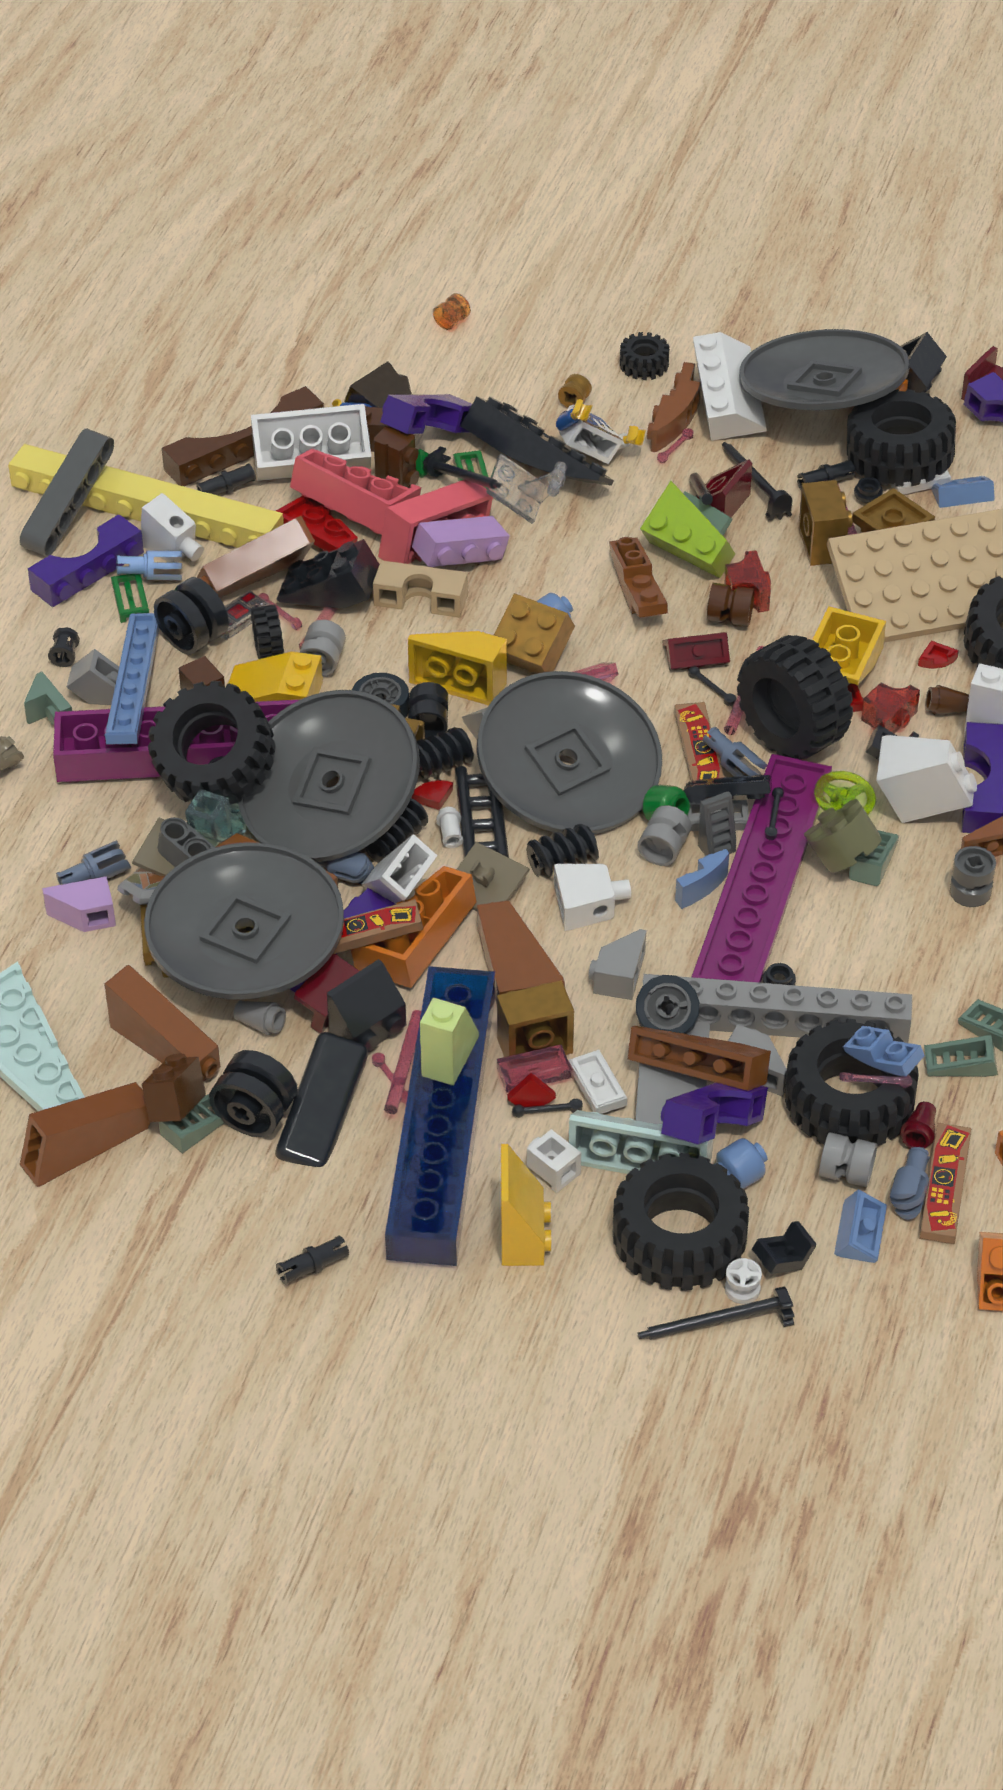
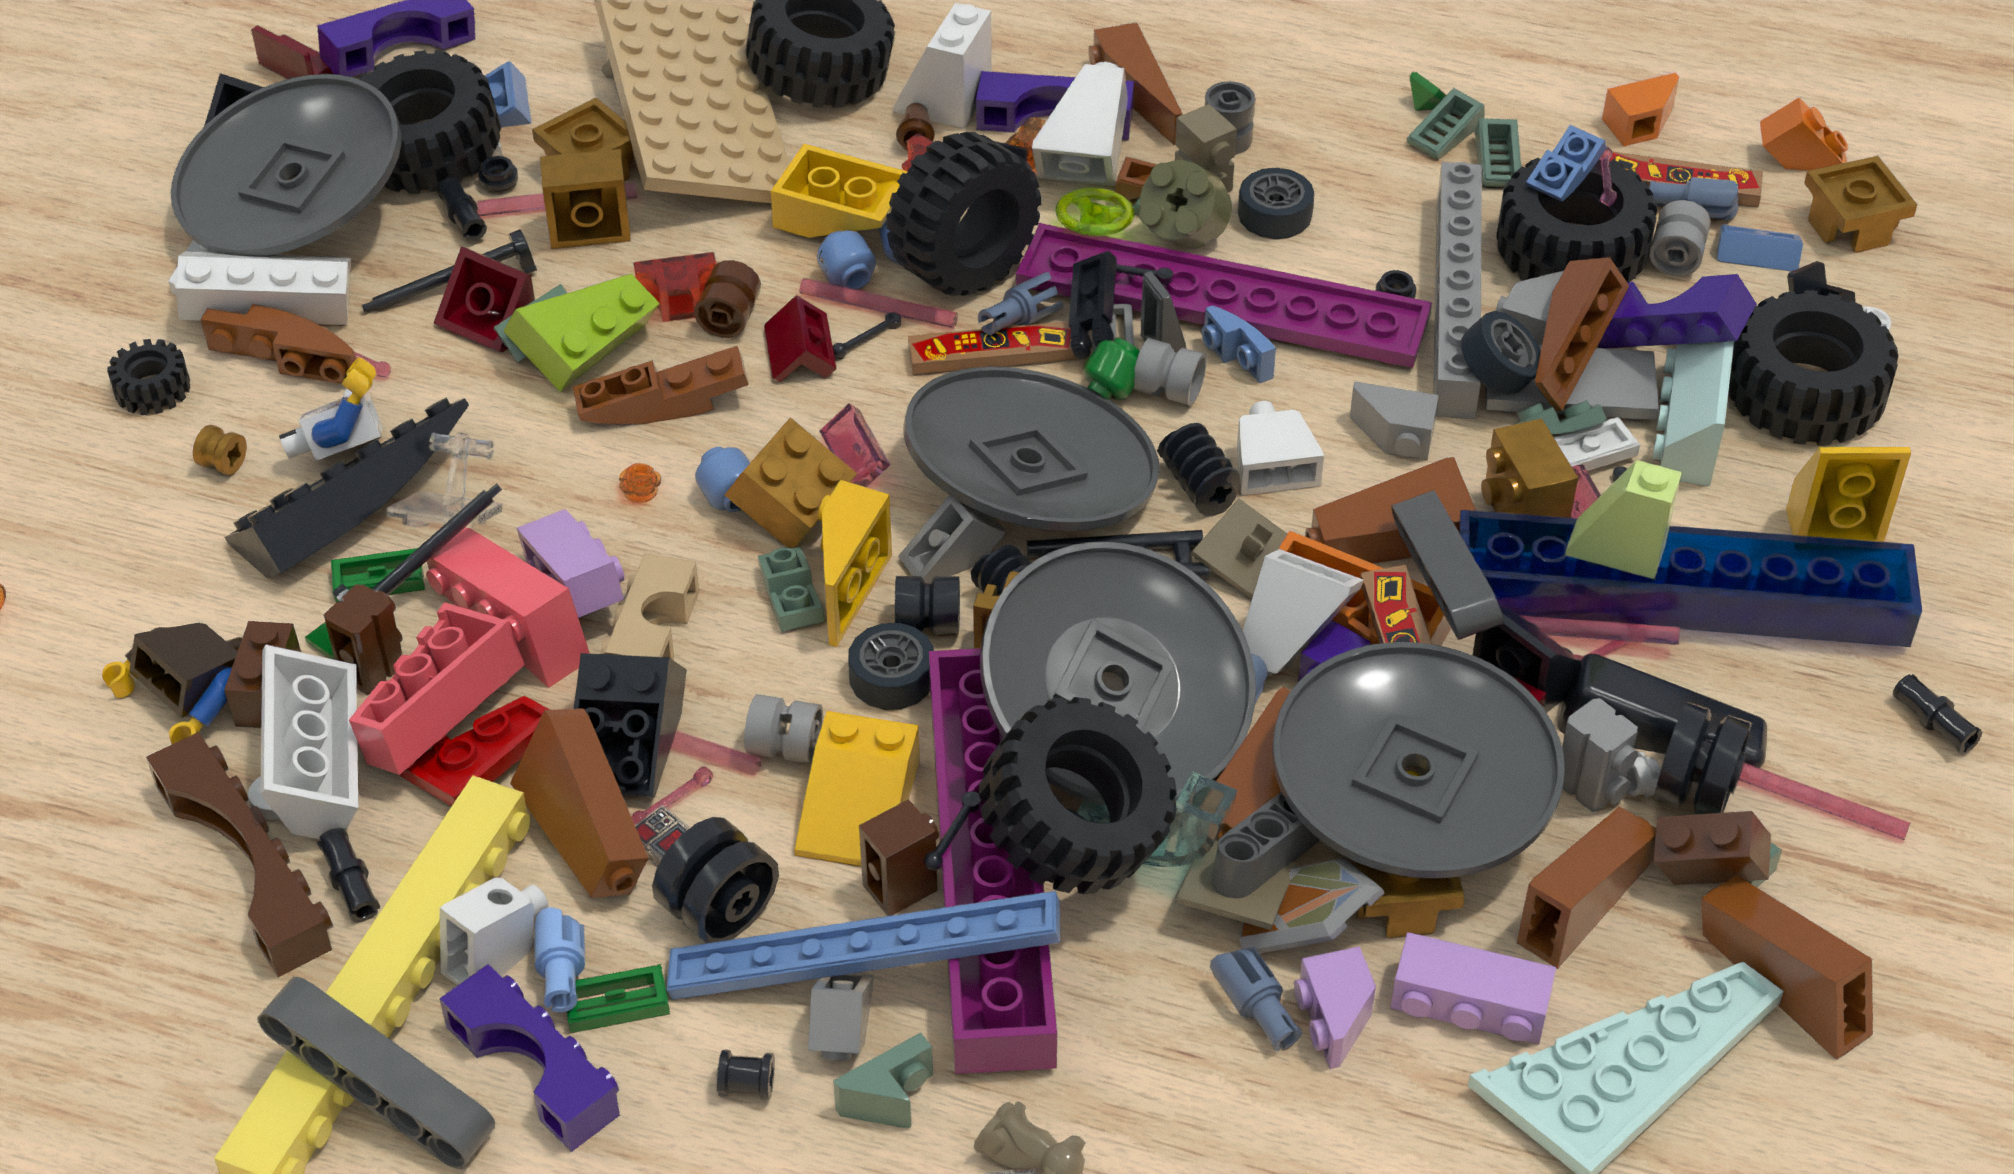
camera: 90 degrees left, 0 degrees up
black tyre [251,604,284,659] -> none
dark purple arch [380,394,472,434] -> none
white brick [527,1129,581,1193] -> none
black piece [637,1286,795,1340] -> none
black bar [689,473,713,505] -> none
red tile [918,640,959,669] -> none
none -> clear orange plate [619,463,661,503]
none -> dark orange slope [1113,157,1157,202]
none -> dark tan piece [1175,104,1237,193]
none -> black wheel [1238,167,1315,239]
none -> dark grey beam [1391,490,1503,640]
none -> lavender brick [1391,932,1556,1044]
none -> sand green slope [1512,400,1607,434]
none -> light grey brick [1562,698,1638,812]
none -> clear pink bar [1739,763,1911,840]
none -> pearl gold panel [1804,156,1918,253]

